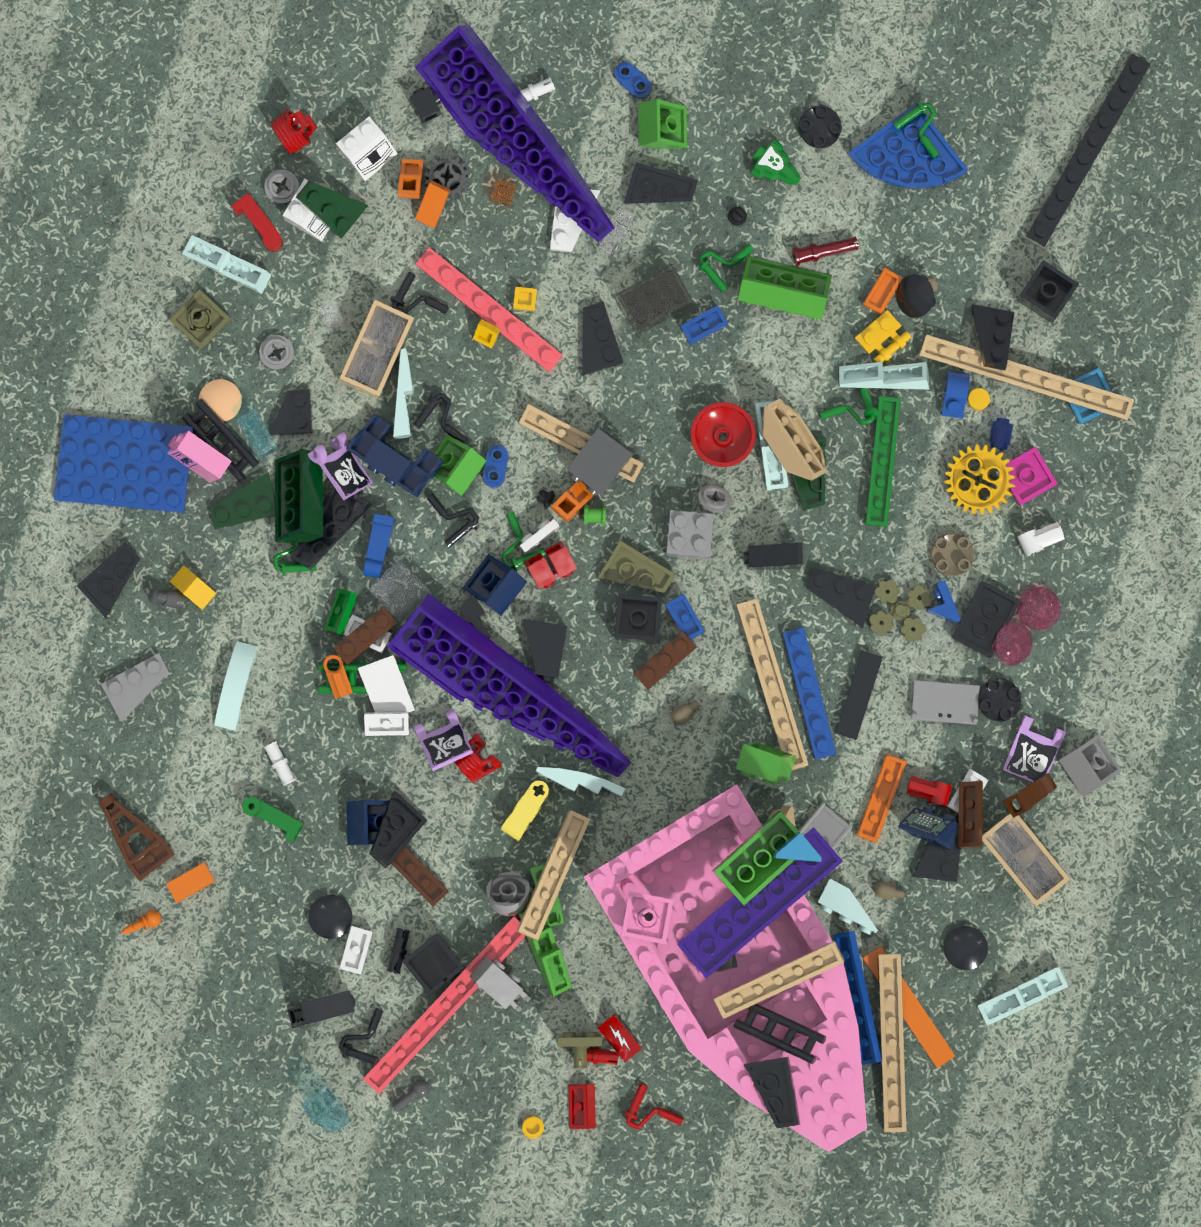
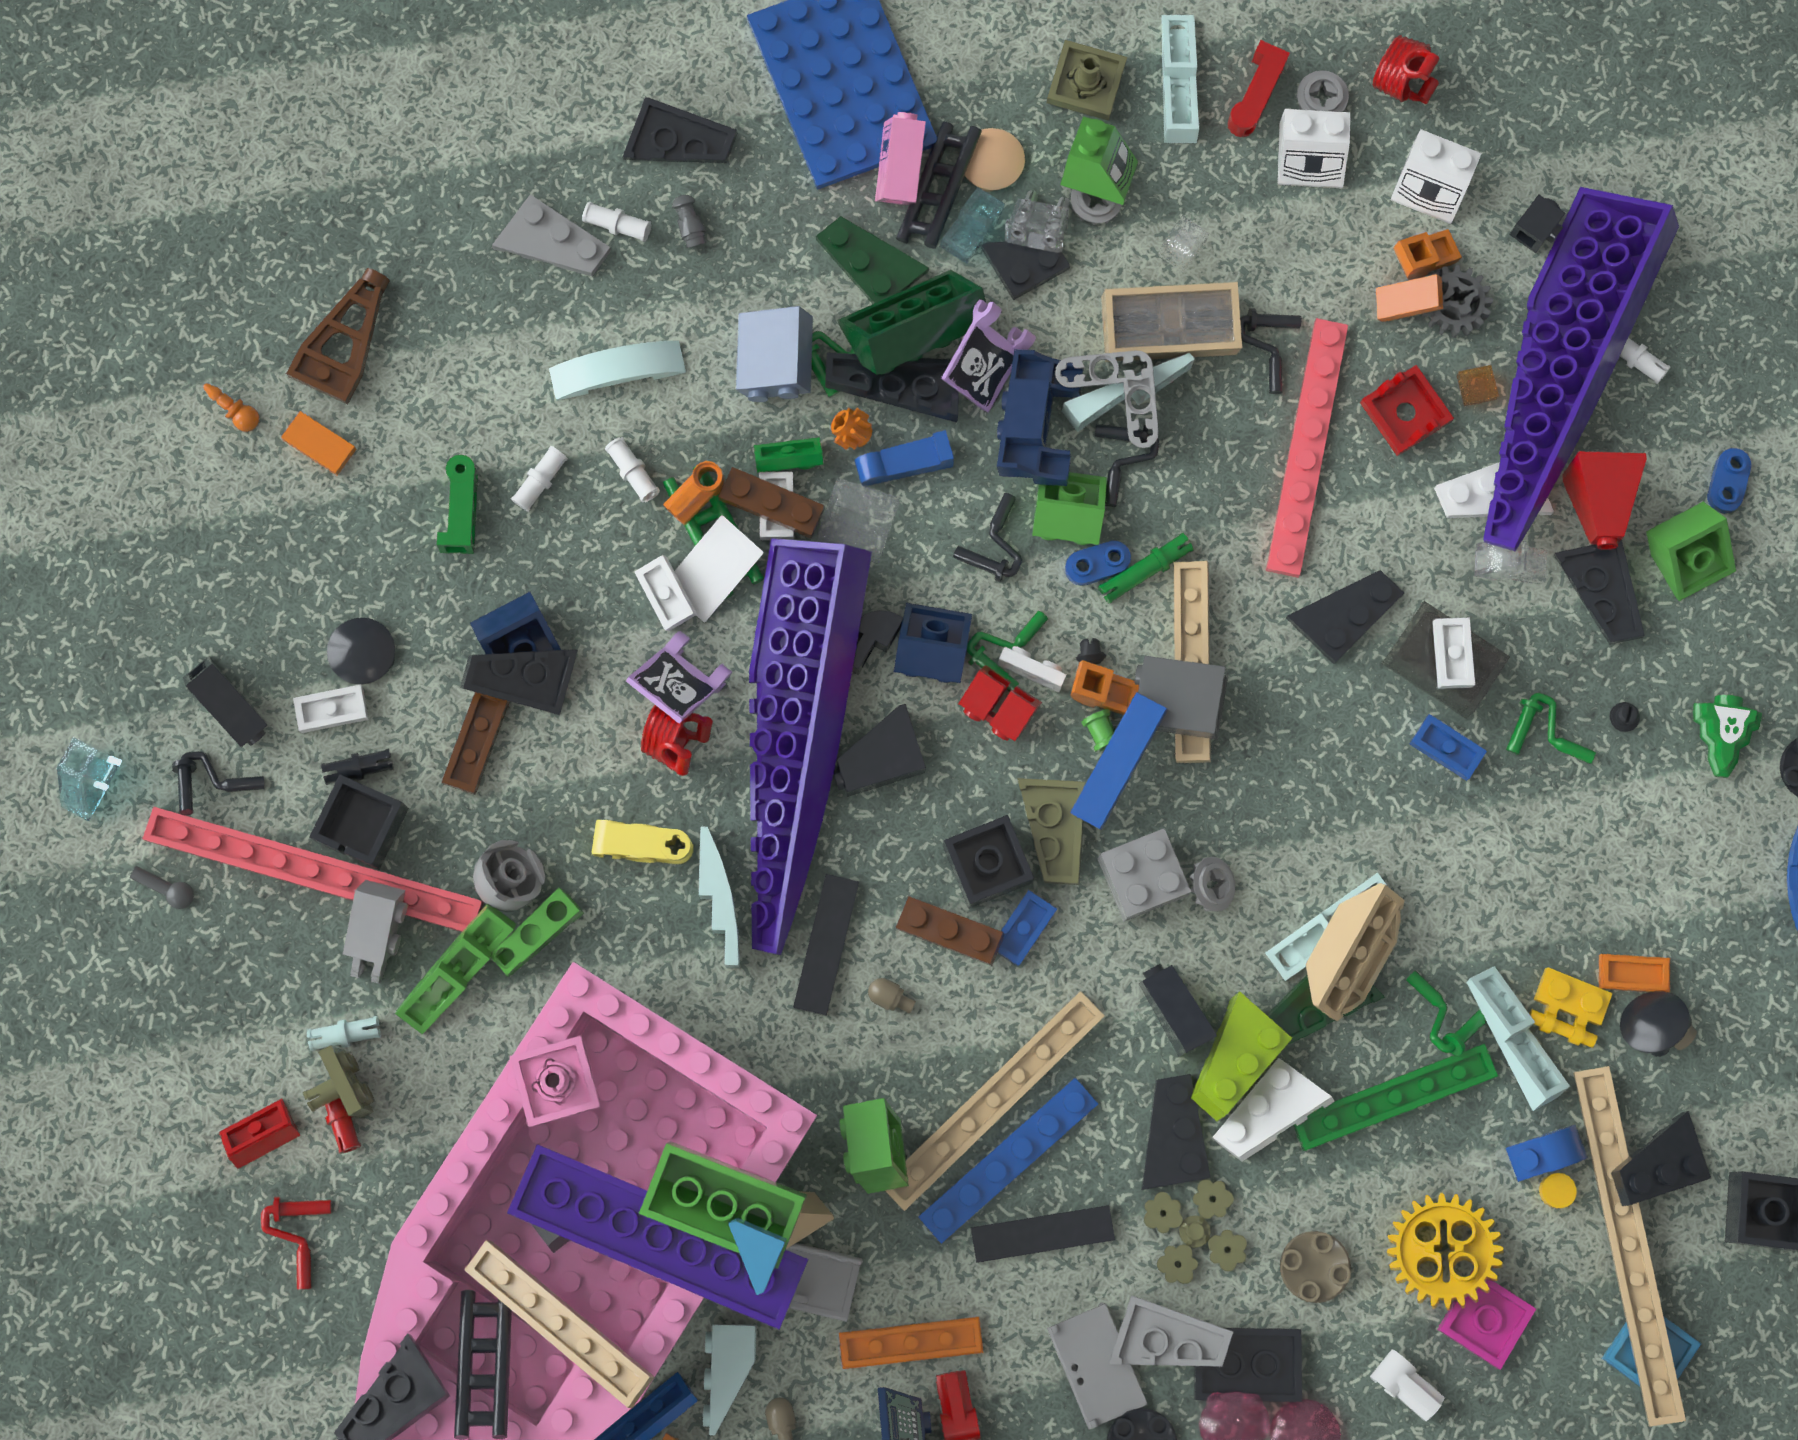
camera: 60 degrees right, 5 degrees down
yellow slope [169,565,216,610] -> none
dark green wing [296,181,368,239] -> none
yellow plate [473,319,501,349] -> none
yellow plate [513,287,537,312] -> none
tan plate [516,810,590,940] -> none
yellow tile [522,1116,544,1139] -> none
red slope [598,1014,642,1062] -> none
red dish [691,402,756,467] -> none
bright green slope [738,256,832,320] -> none
dark red pin [792,236,859,266] -> none
blue slope [927,580,961,624] -> none
clear blue brick [989,418,1013,450] -> none
none -> light aqua pin [307,1016,381,1051]
none -> white pin [582,202,651,241]
none -> white pin [605,437,660,502]
none -> brick [736,306,813,402]
none -> black tile [793,874,859,1016]
none -> orange gear [831,408,872,450]
none -> clear piece [1005,191,1070,253]
none -> light grey beam [1055,350,1159,448]
none -> bright green slope [1060,116,1138,205]
none -> blue tile [1070,692,1168,830]
none -> green pin [1098,533,1194,604]
none -> light grey wing [1109,1295,1234,1367]
none -> lime wedge [1191,991,1292,1121]
none -> white wing [1213,1058,1335,1162]
none -> red piece [1360,365,1454,456]
none -> white plate [1433,618,1475,689]
none -> red slope [1562,451,1647,550]

